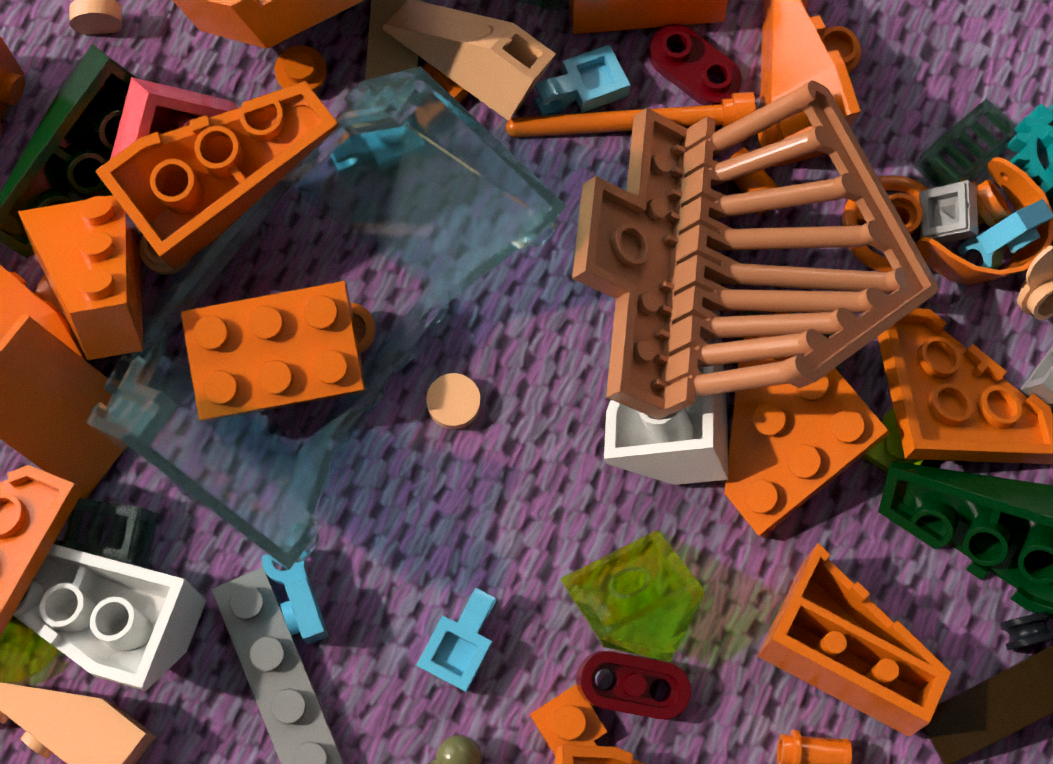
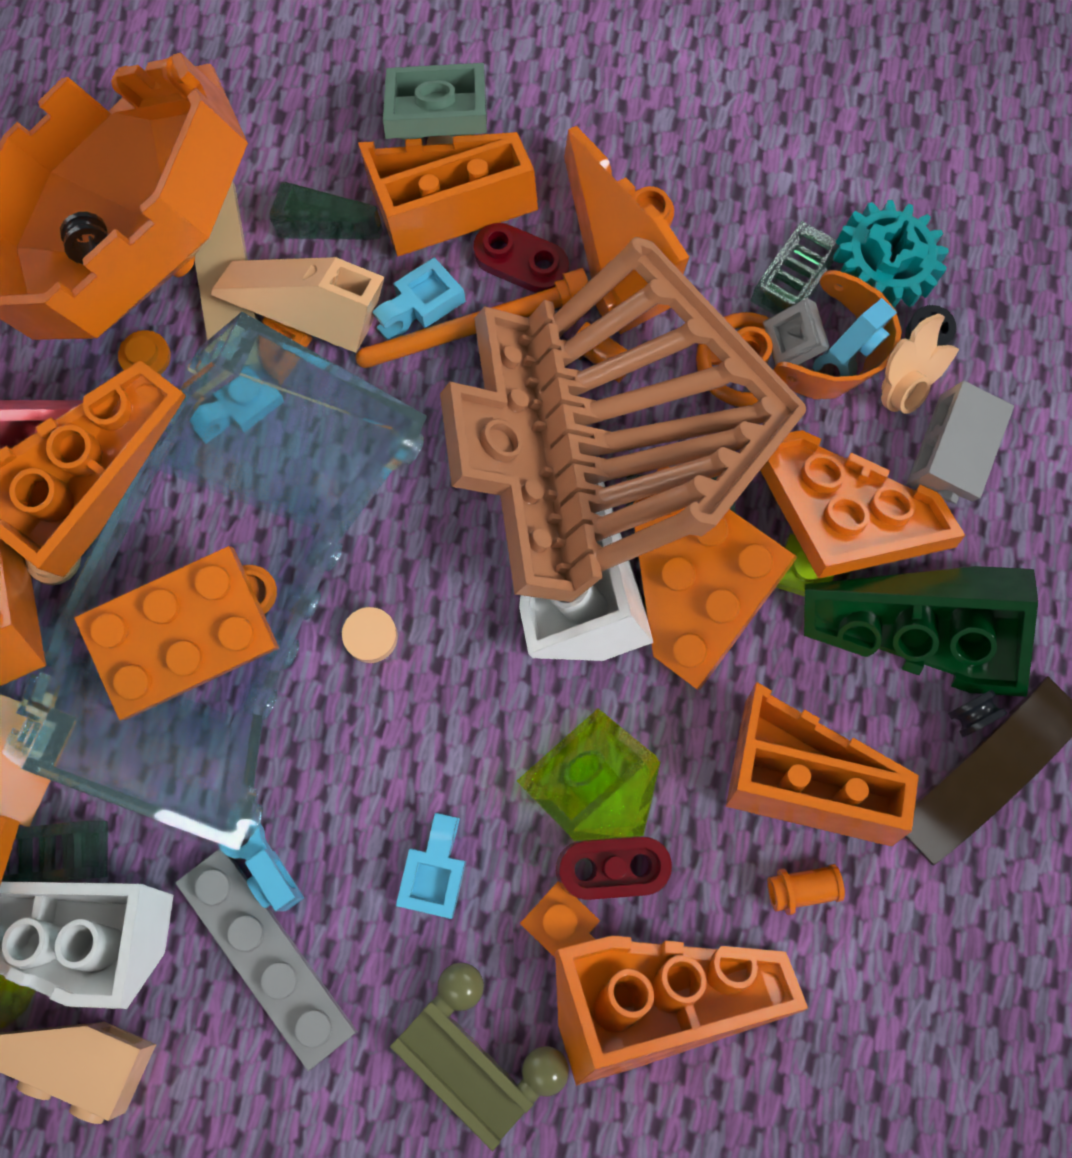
camera: 10 degrees left, 0 degrees up
orange plate [972,179,1011,228] -> none

